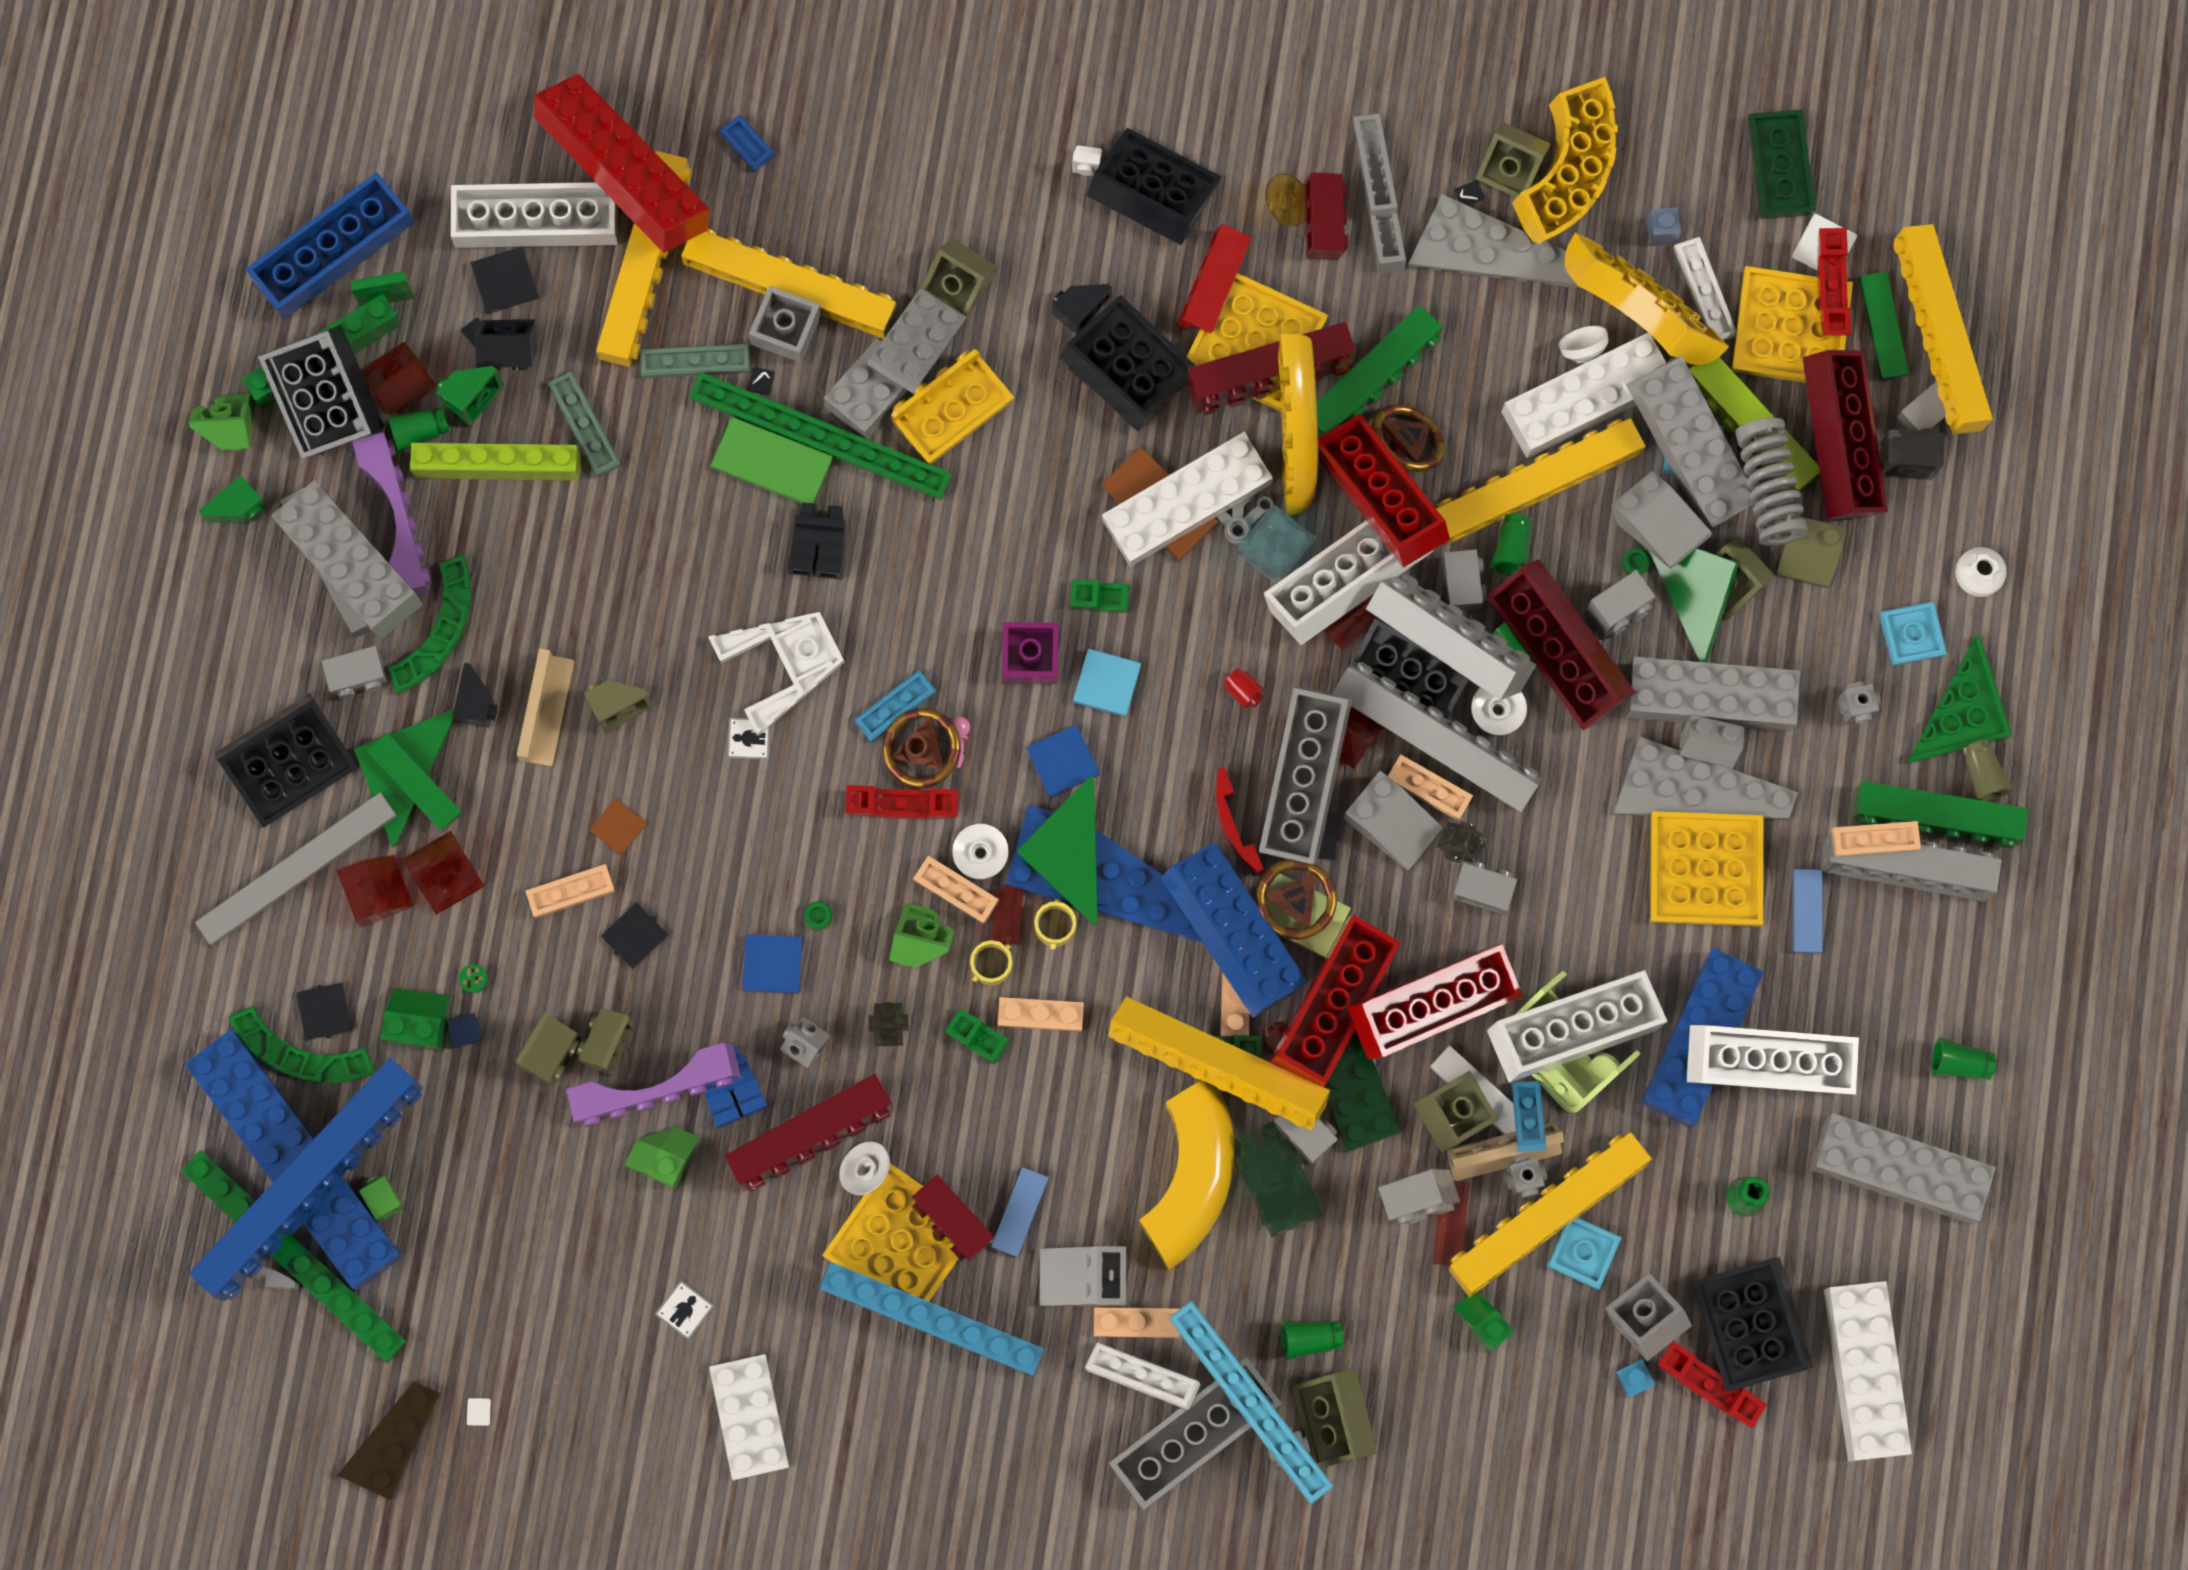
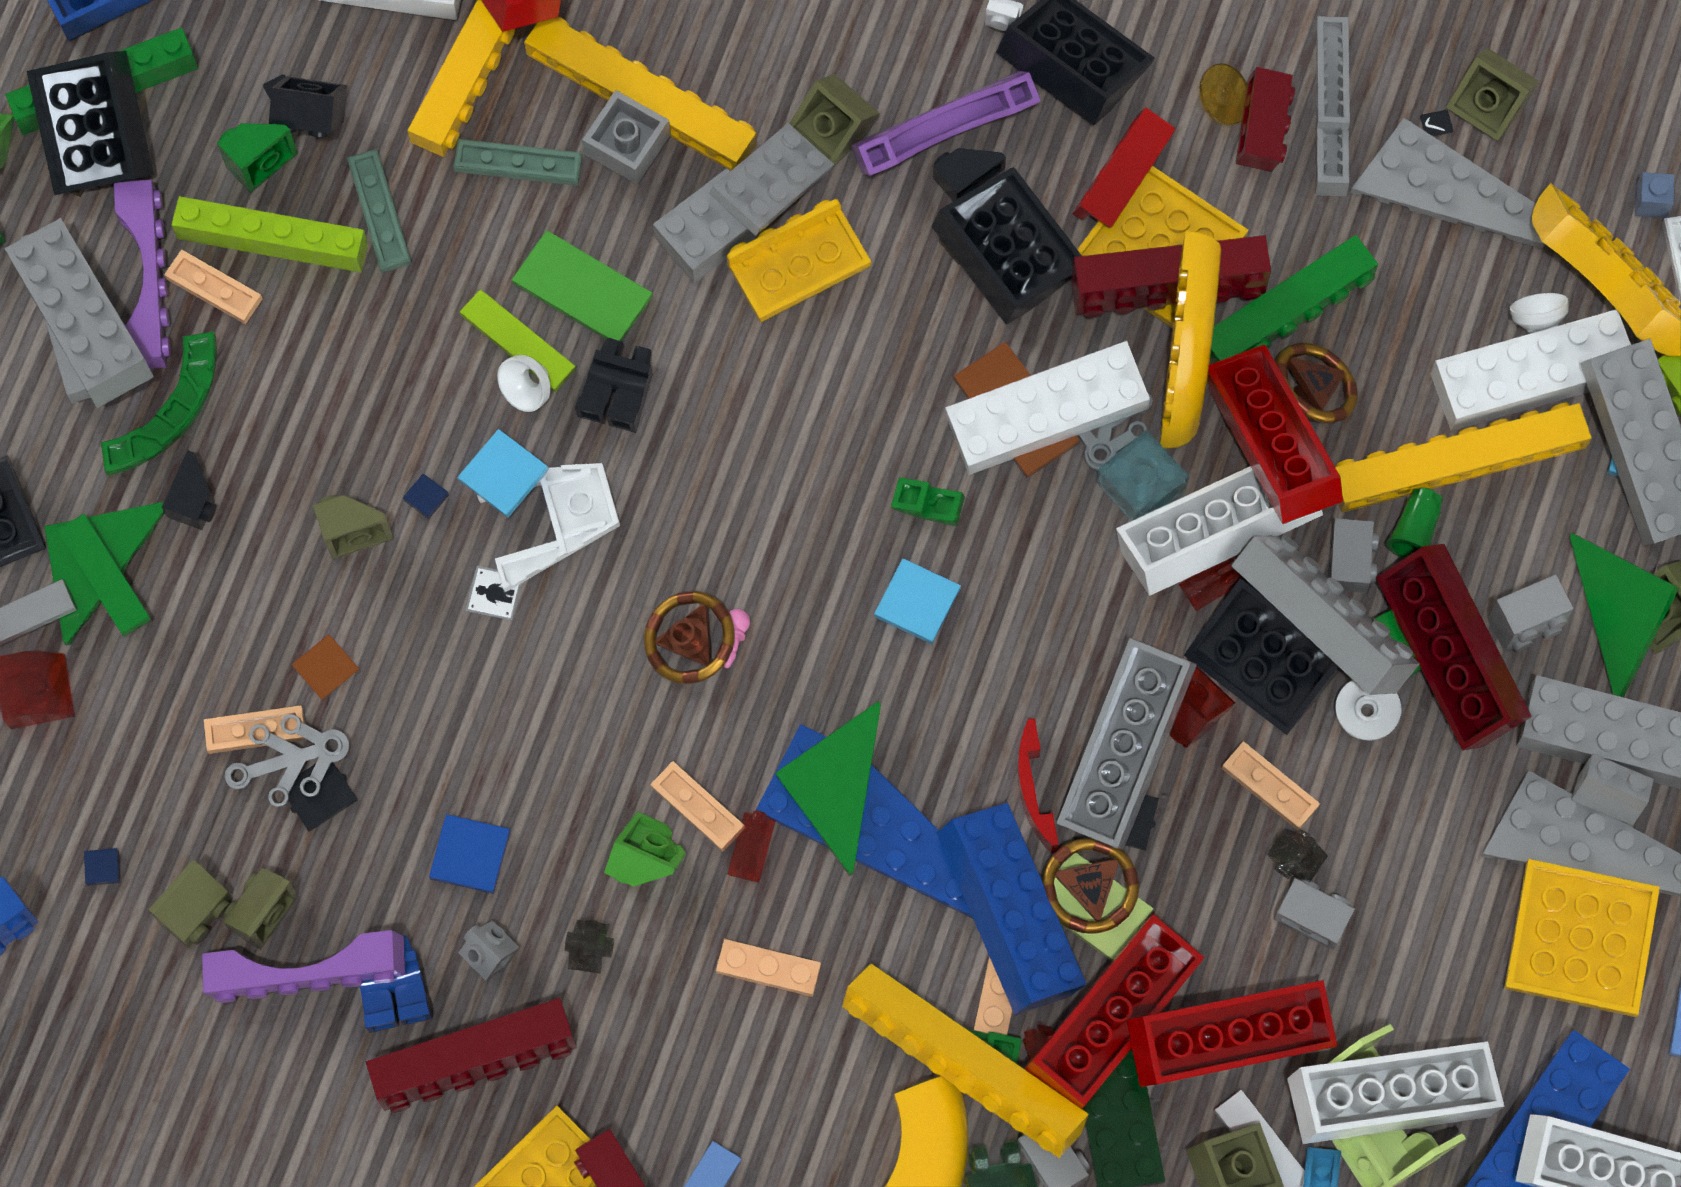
camera: 15 degrees right, 5 degrees down
light grey brick [322,646,388,699] -> none
green tile [350,271,414,307] -> none
clear red slope [361,342,435,415] -> none
green slope [380,988,451,1052] -> none
green plant [387,407,450,453] -> none
clear red slope [402,831,484,915] -> none
green tile [459,964,488,994] -> none
black tile [470,246,539,314] -> none
tan panel [517,648,575,767] -> none
bright green slope [624,1126,701,1190] -> none
green plate [689,372,952,500] -> none
black sticker [748,367,774,395] -> none
green tile [804,901,833,931] -> none
white dish [839,1142,890,1195] -> none
red slope [845,785,958,819] -> none
dark azure tile [854,670,937,743] -> none
green slope [945,1009,1010,1065] -> none
white dish [952,824,1008,879] -> none
light yellow piece [970,940,1013,986] -> none
magenta brick [1002,622,1059,684] -> none
blue tile [1026,725,1100,798] -> none
light yellow piece [1034,899,1076,950] -> none
red brick [1223,668,1264,708] -> none
light grey brick [1332,661,1542,812] -> none
light grey slope [1343,771,1443,871] -> none
yellow brick [1512,77,1618,244] -> none
light grey slope [1611,471,1712,569] -> none
green tile [1622,548,1650,576] -> none
none -> light nougat plate [164,249,263,325]
none -> light grey plant [225,714,349,807]
none -> dark blue tile [403,474,449,519]
none -> medium azure tile [457,429,549,518]
none -> lime tile [460,289,576,393]
none -> white piece [498,355,550,412]
none -> medium lavender arch [851,71,1041,176]

